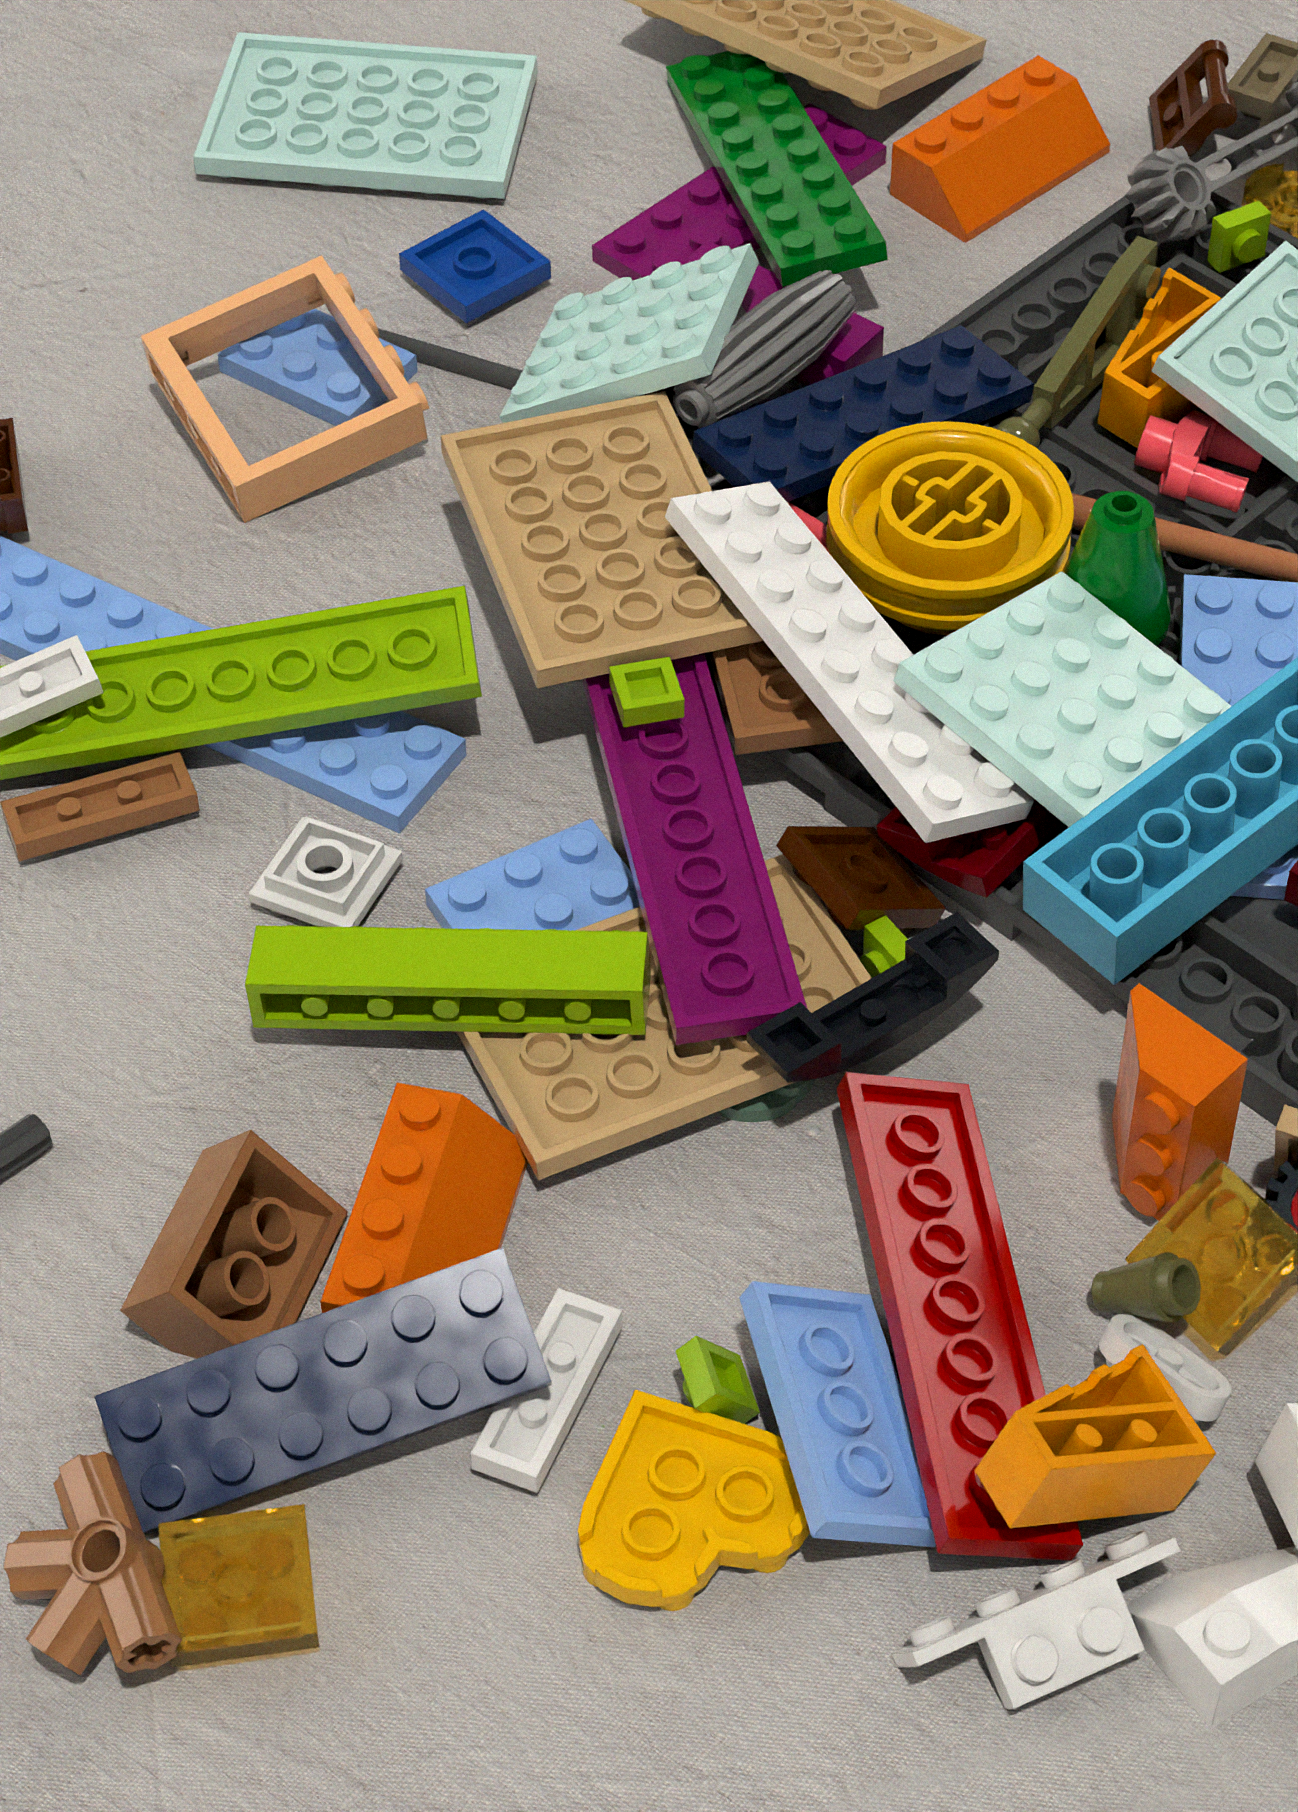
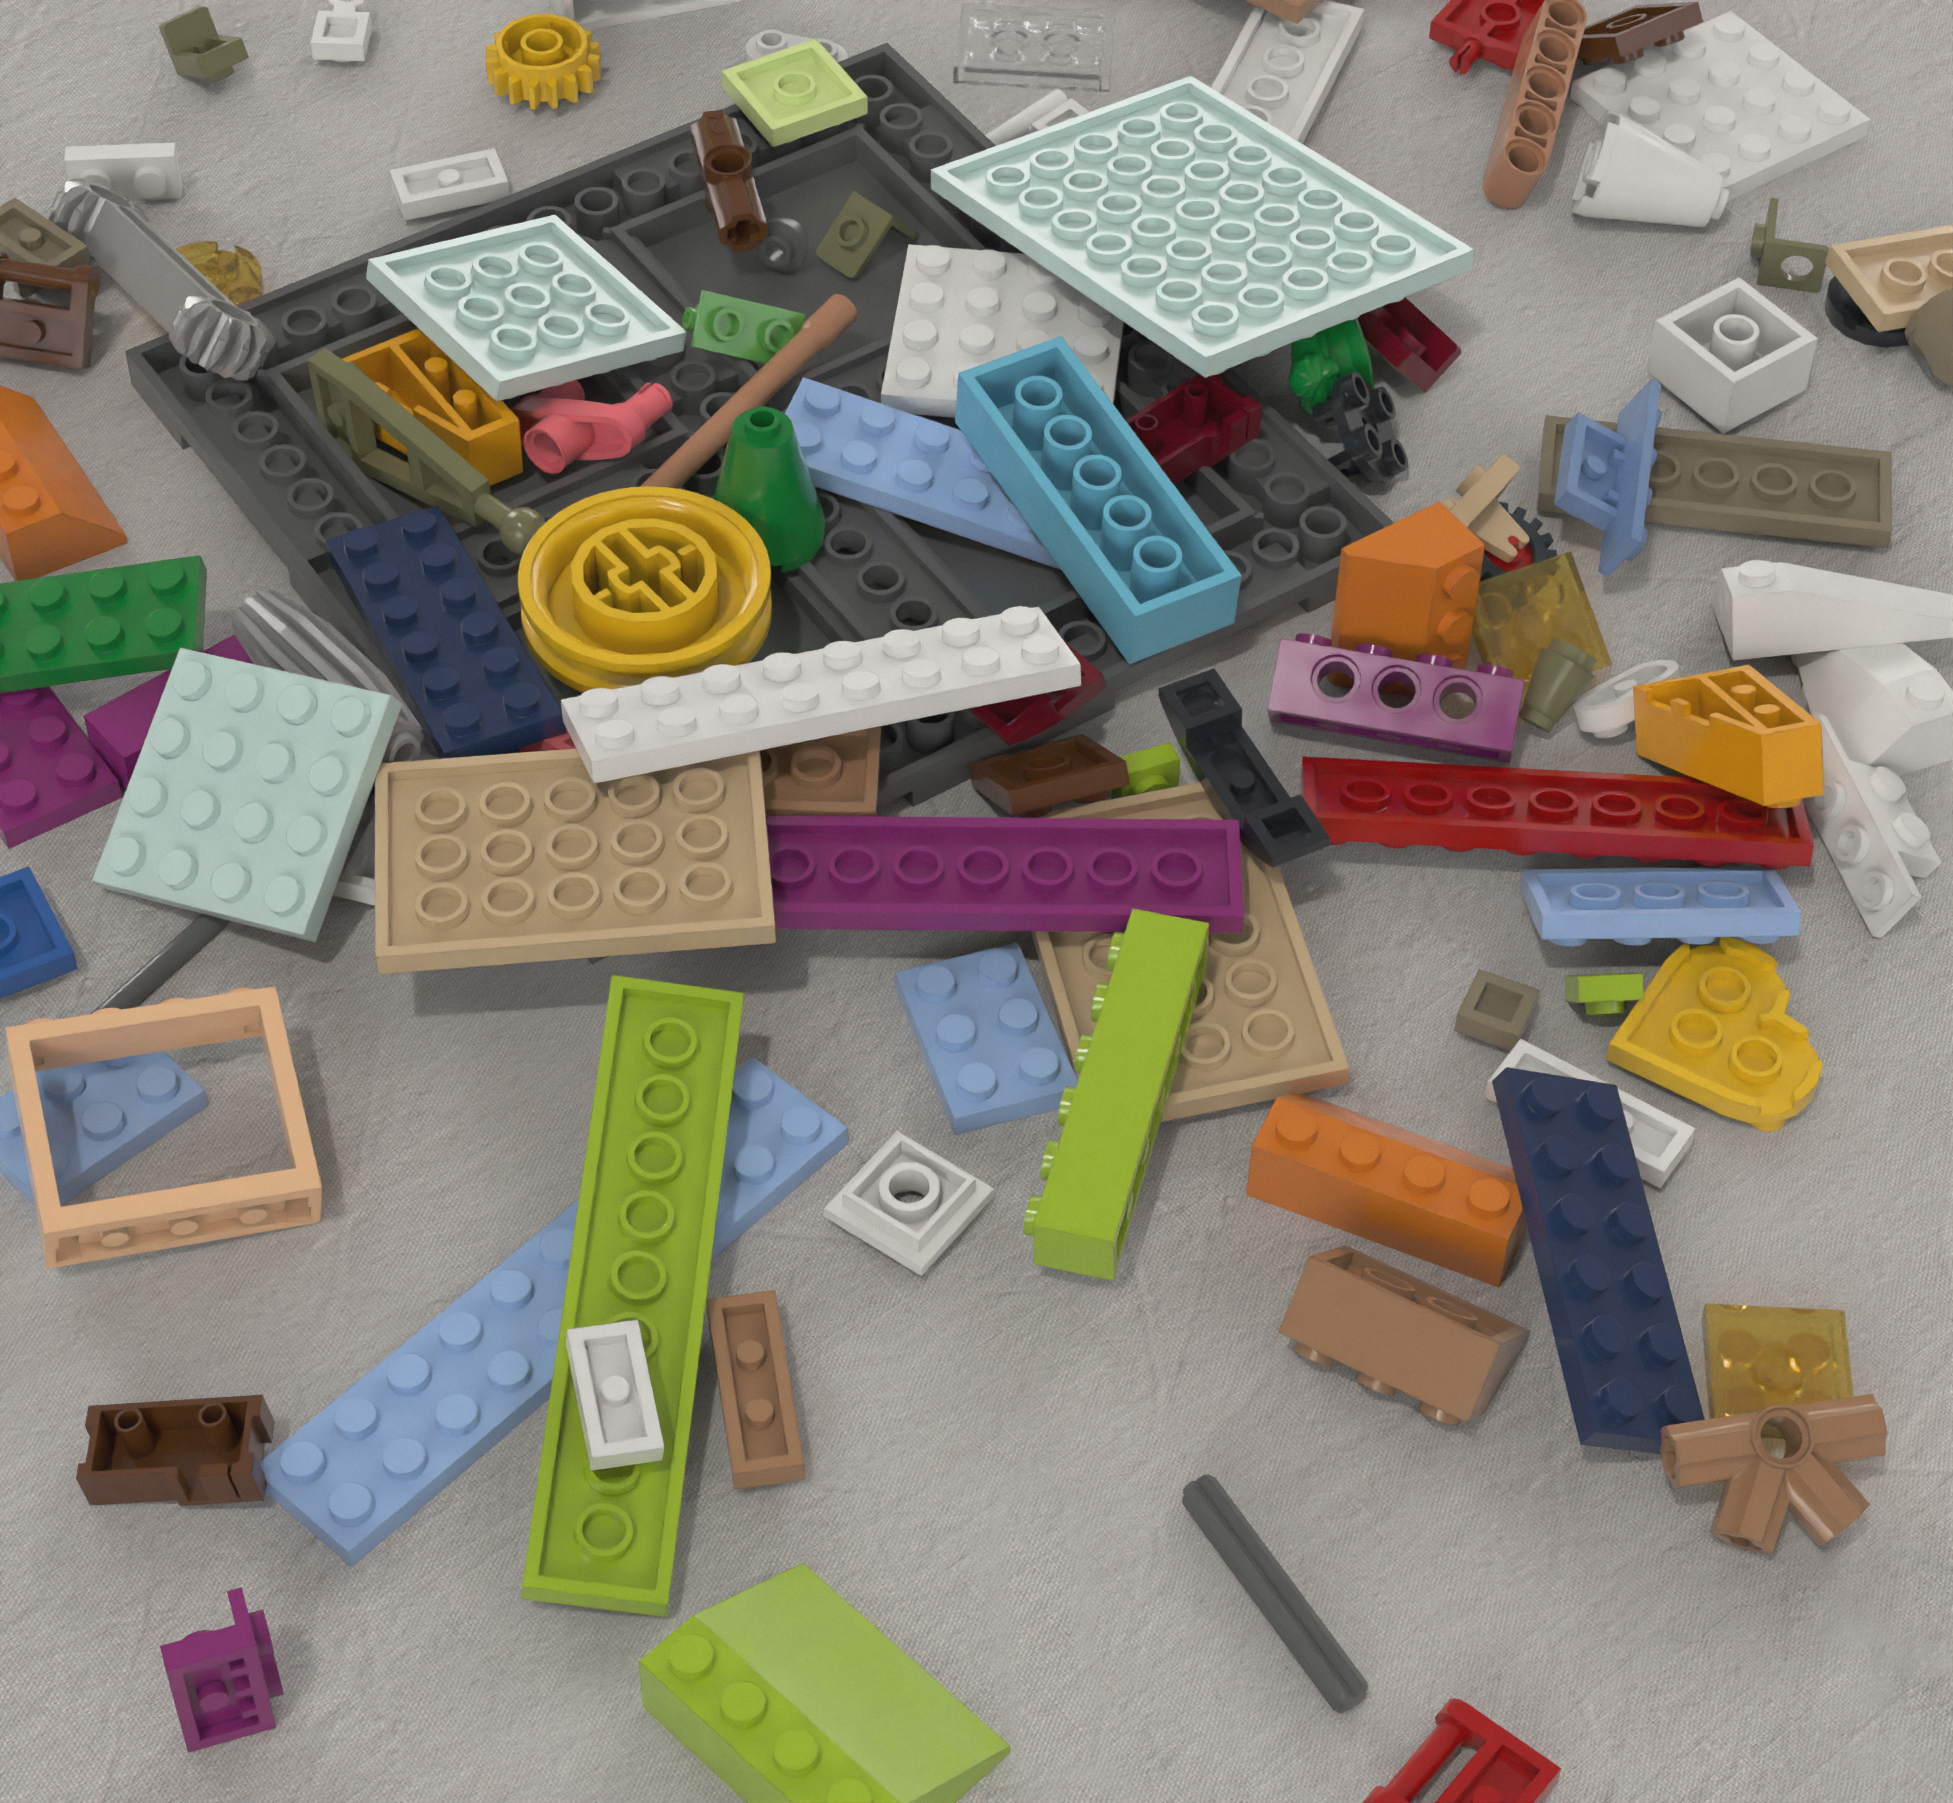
camera: 80 degrees left, 0 degrees up
lime plate [609,657,685,728] -> none
light aqua plate [893,571,1231,827] -> none
lime plate [1207,201,1271,273] -> none
none -> magenta brick [1267,633,1525,763]
none -> dark tan plate [1454,969,1540,1051]

